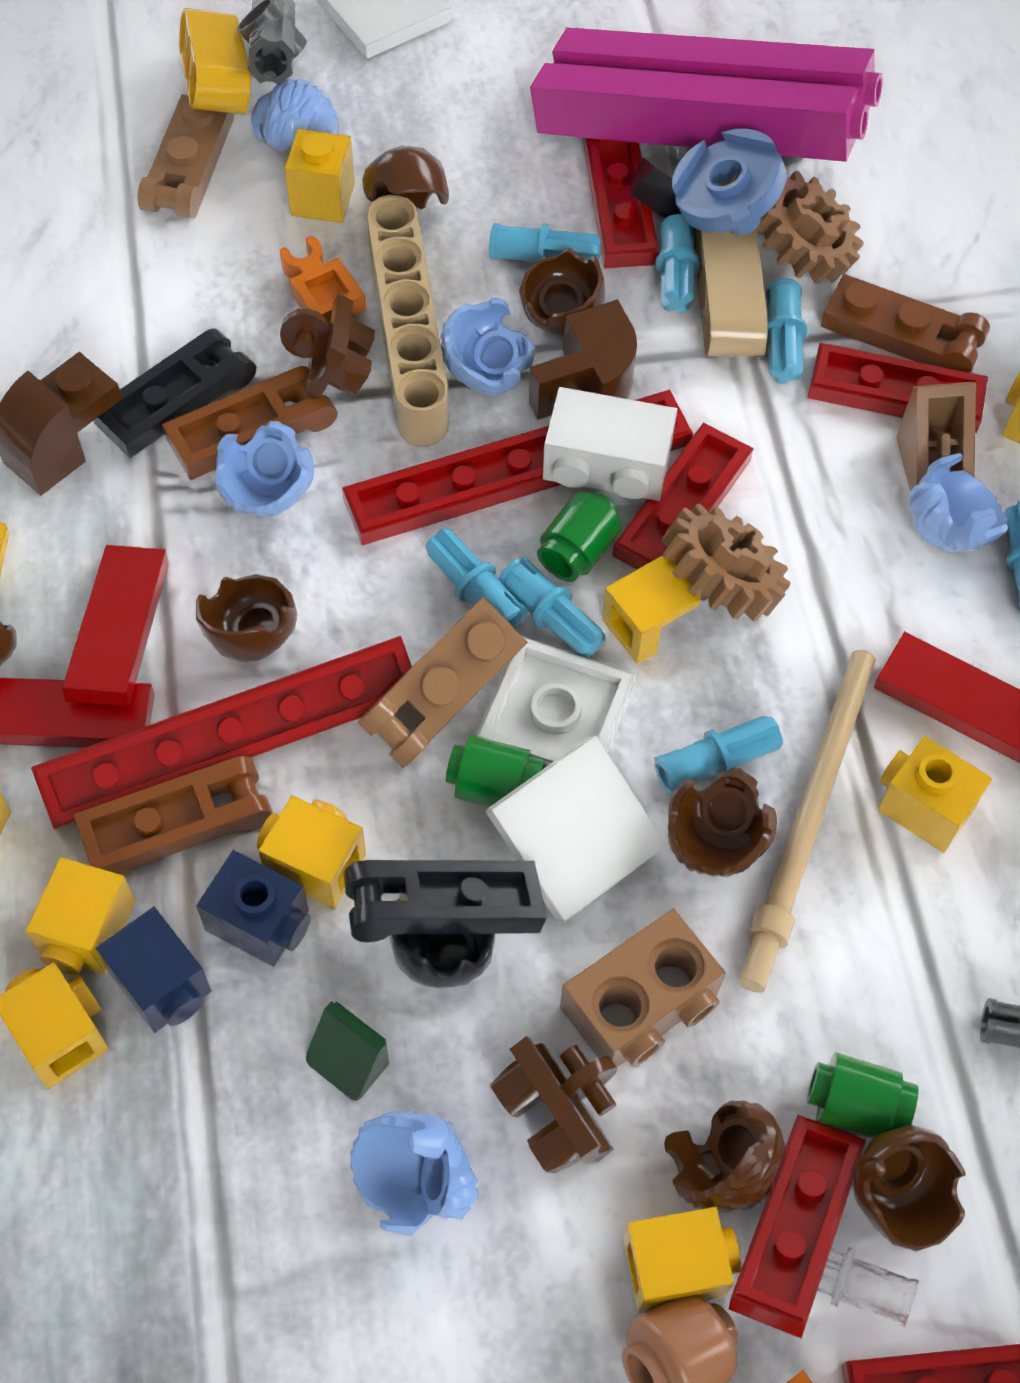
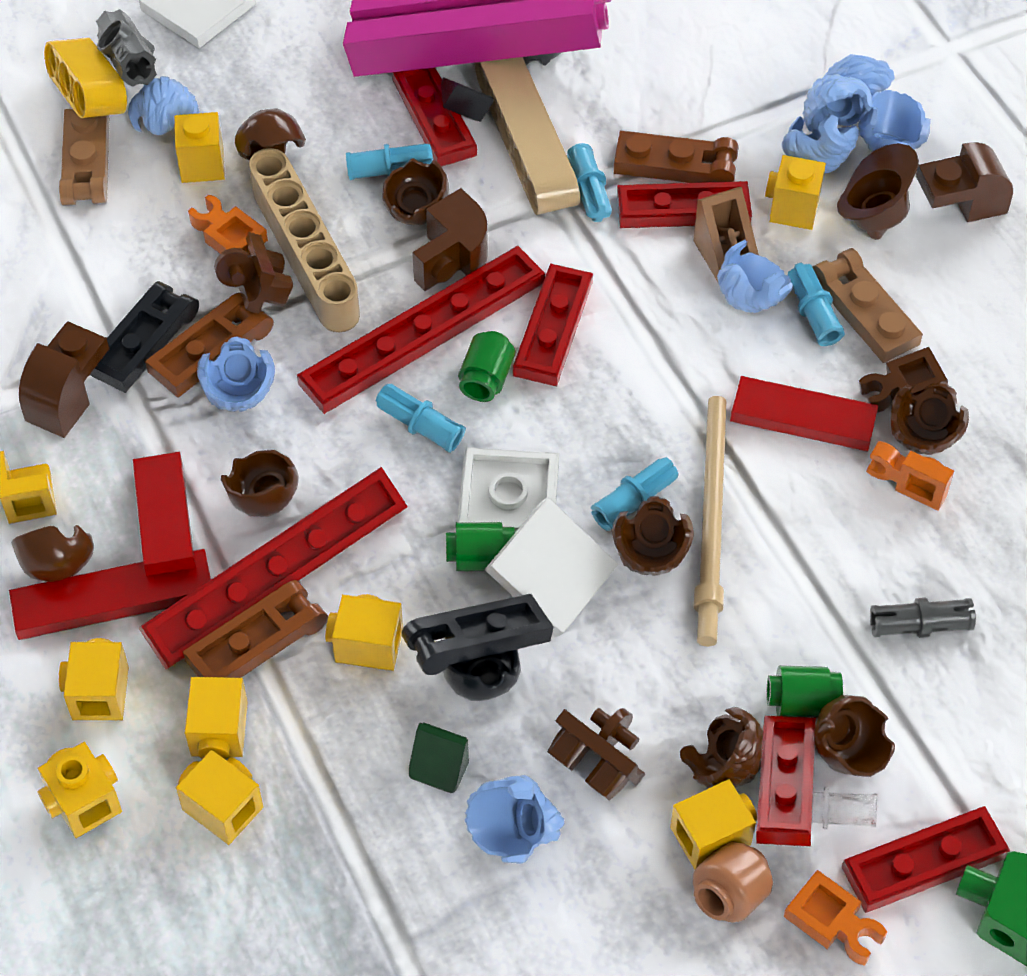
camera: 15 degrees left, 5 degrees down
dark blue brick [95,906,212,1034] -> none
dark blue brick [196,850,311,967] -> none
medium nougat plate [357,597,528,768] -> none
light blue hair [440,298,535,395] -> none
medium azure axle [499,556,606,658] -> none
white brick [543,387,677,501] -> none
medium nougat brick [560,908,726,1067] -> none
yellow panel [602,555,701,664] -> none
medium azure axle [656,214,700,314] -> none
medium nougat gear [661,504,791,621] -> none
medium blue plate [672,129,788,236] -> none
medium nougat gear [754,171,864,284] -> none
yellow brick [878,736,993,853] -> none

